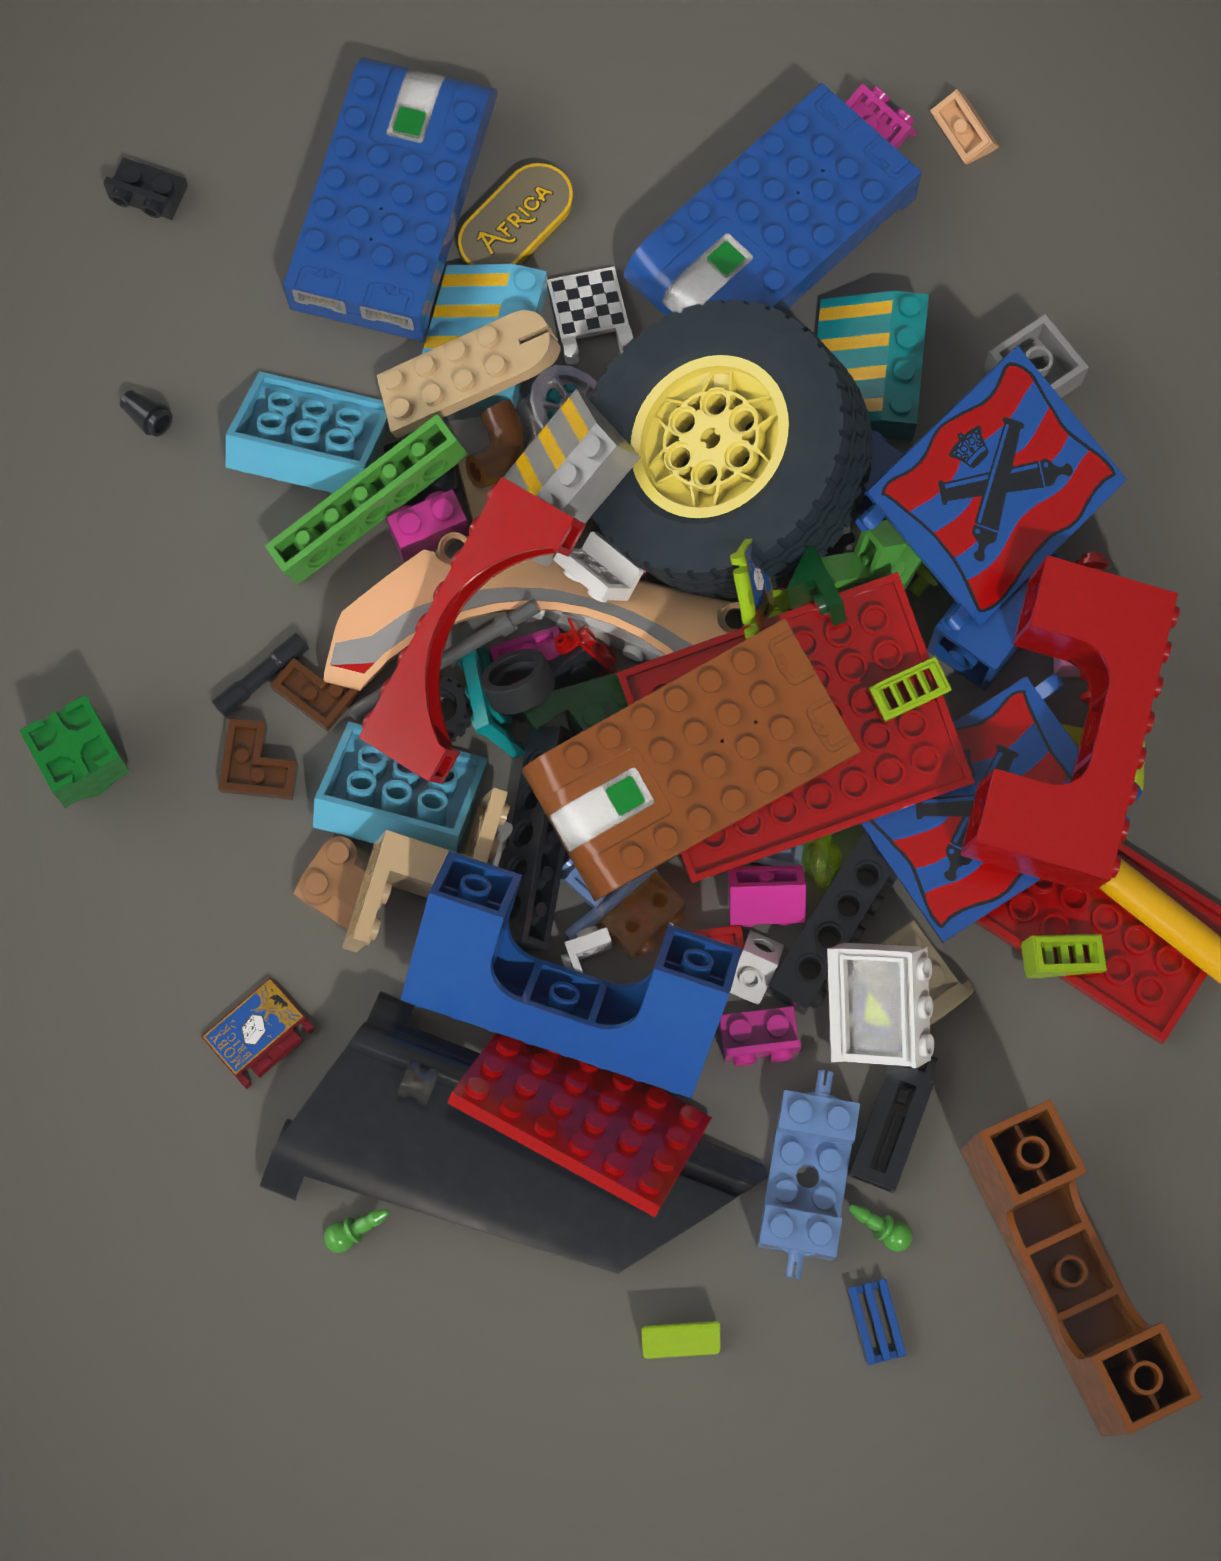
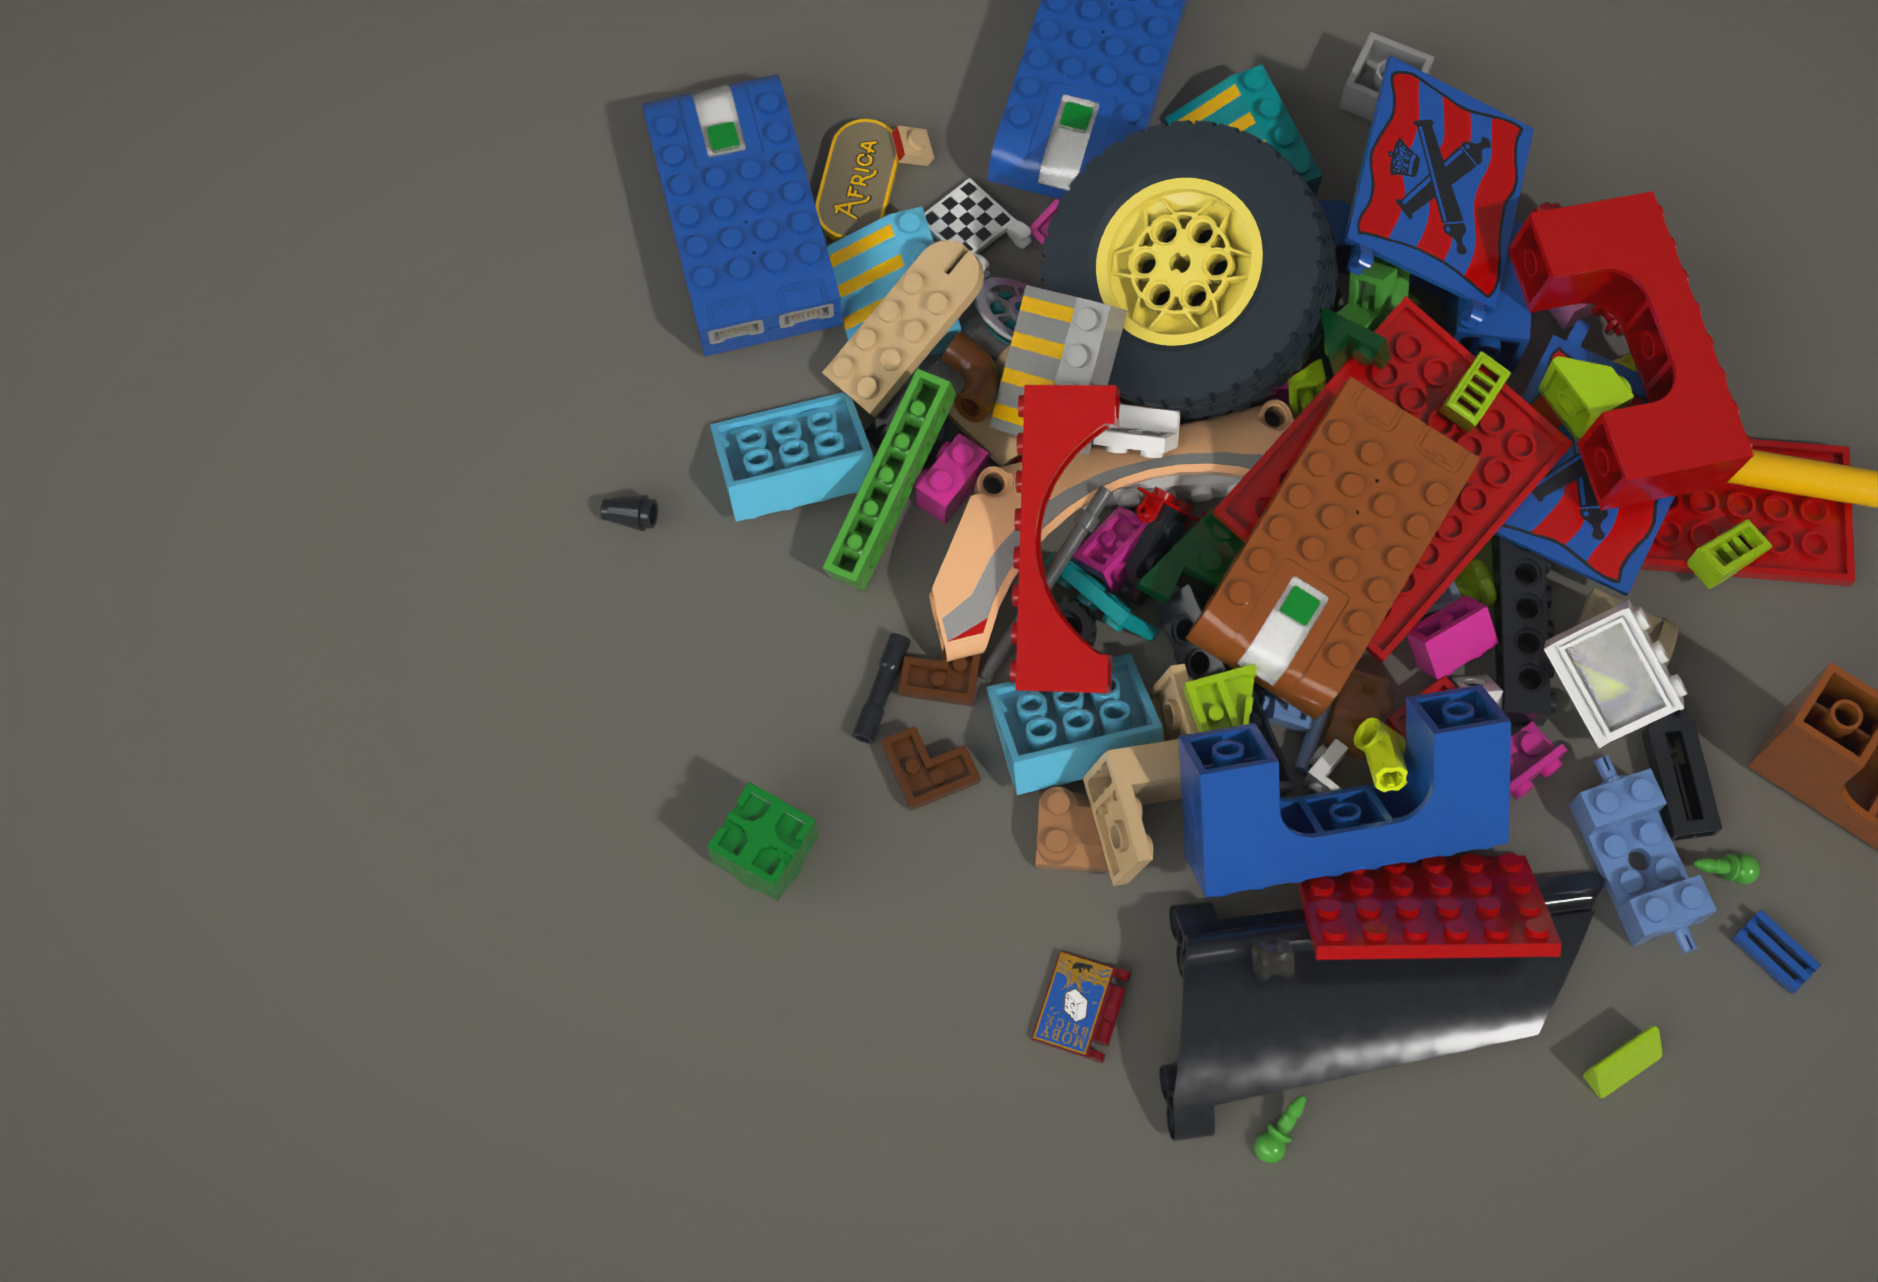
camera: 30 degrees left, 5 degrees down
black bracket [103,157,188,220] -> none
black tyre [480,649,555,714] -> none
piece [730,539,775,639] -> none
none -> tan plate [891,126,935,166]
none -> lime wing [1183,664,1257,732]
none -> neon yellow piece [1354,717,1408,792]
none -> lime slope [1537,356,1634,443]

